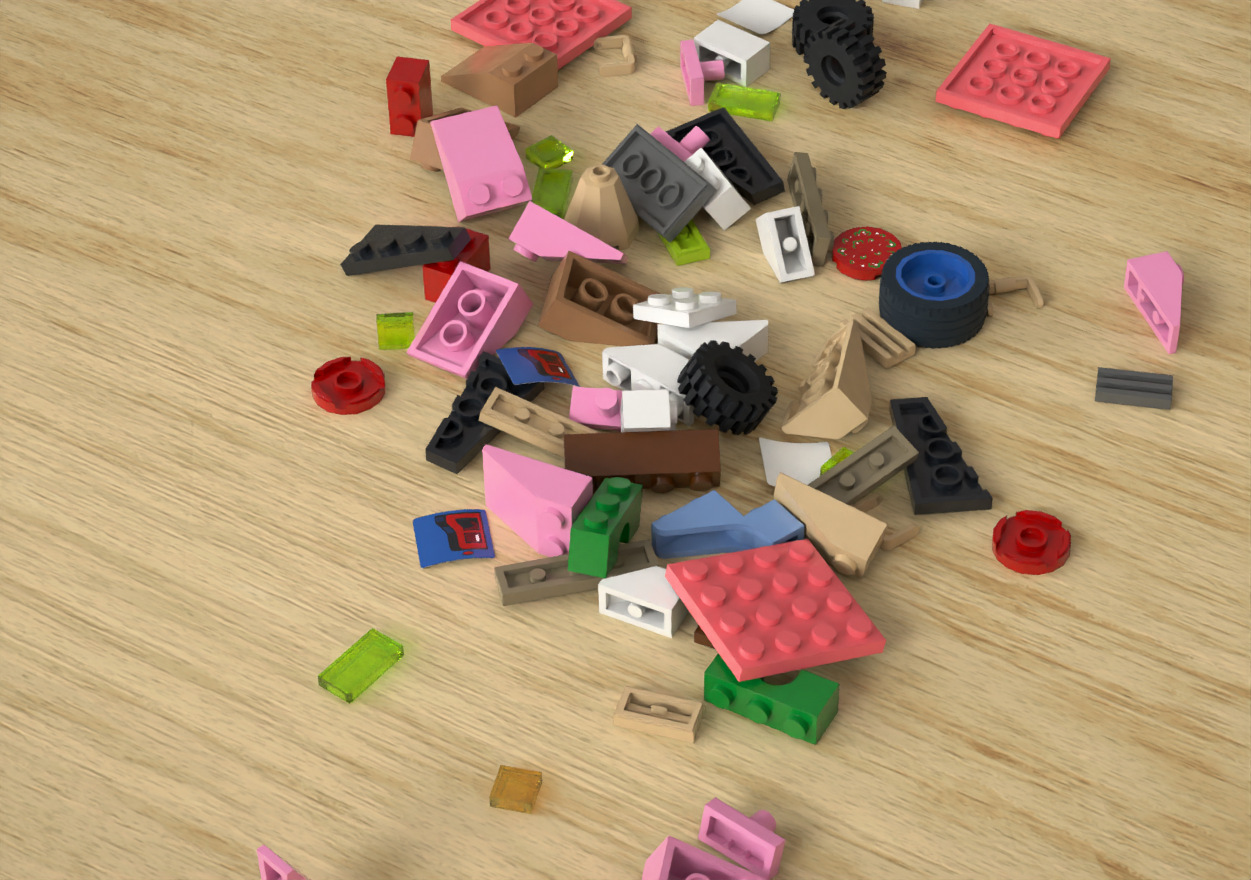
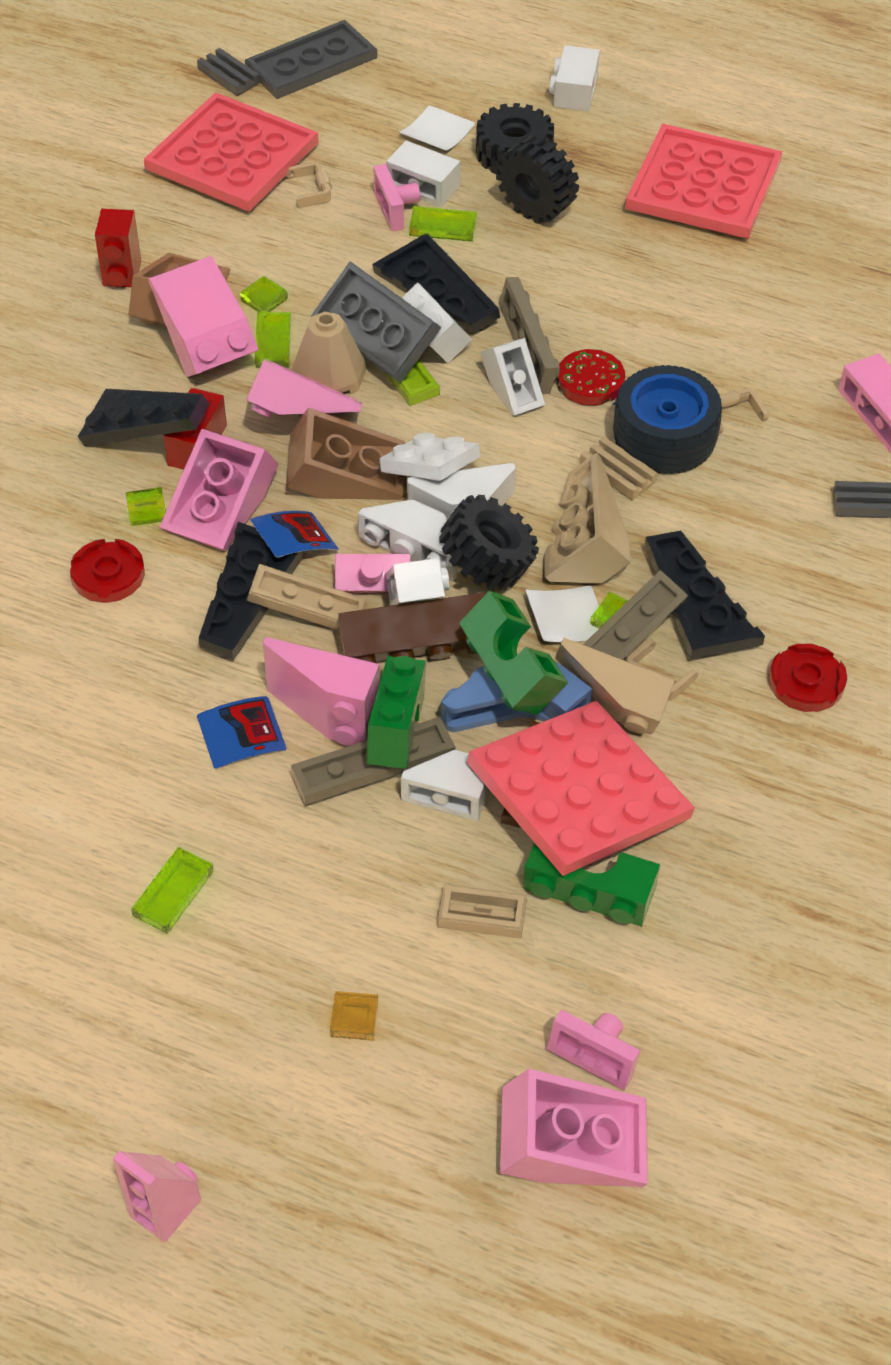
camera: 10 degrees left, 10 degrees up
medium nougat slope [441,43,558,118] -> none
bright pink tile [650,126,710,162] -> none
none -> green arch [459,591,568,715]

